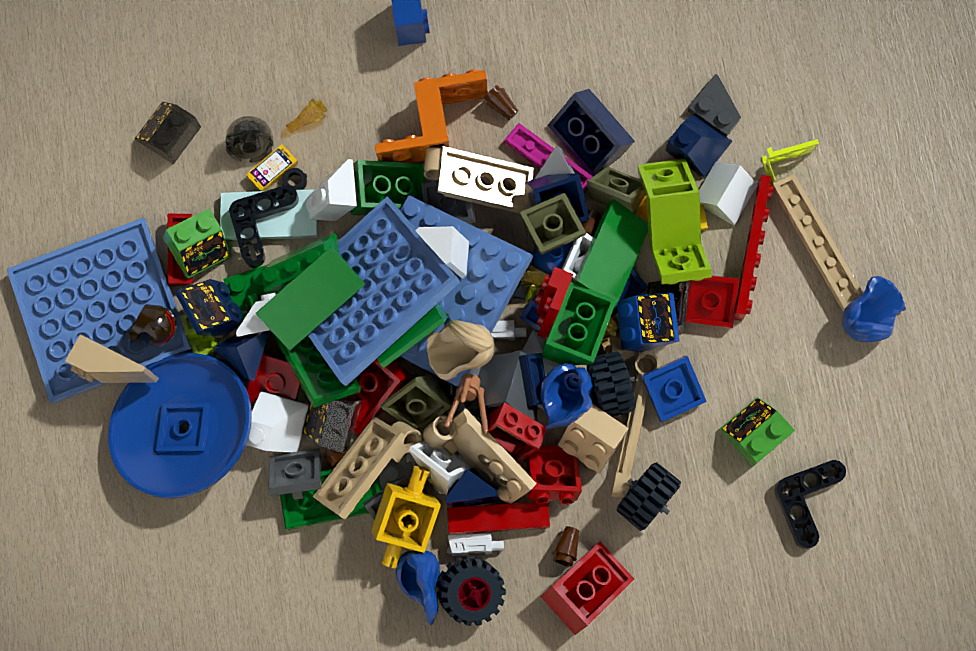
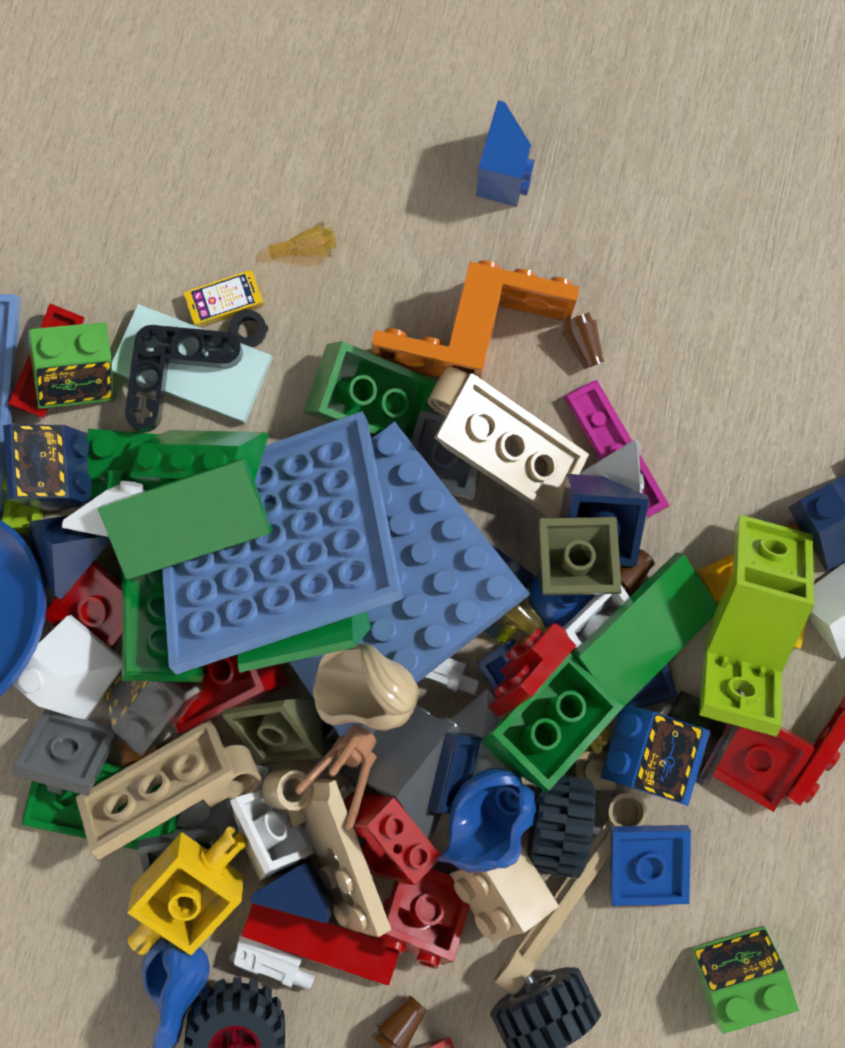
camera: 20 degrees right, 5 degrees up
clear smoke slope [135,101,201,164] -> none
clear smoke cylinder [225,116,274,162] -> none
white slope [306,159,357,221] -> none
white slope [415,226,469,279] -> none
dark blue slope [547,89,635,177] -> none
olive slope [587,167,646,214] -> none

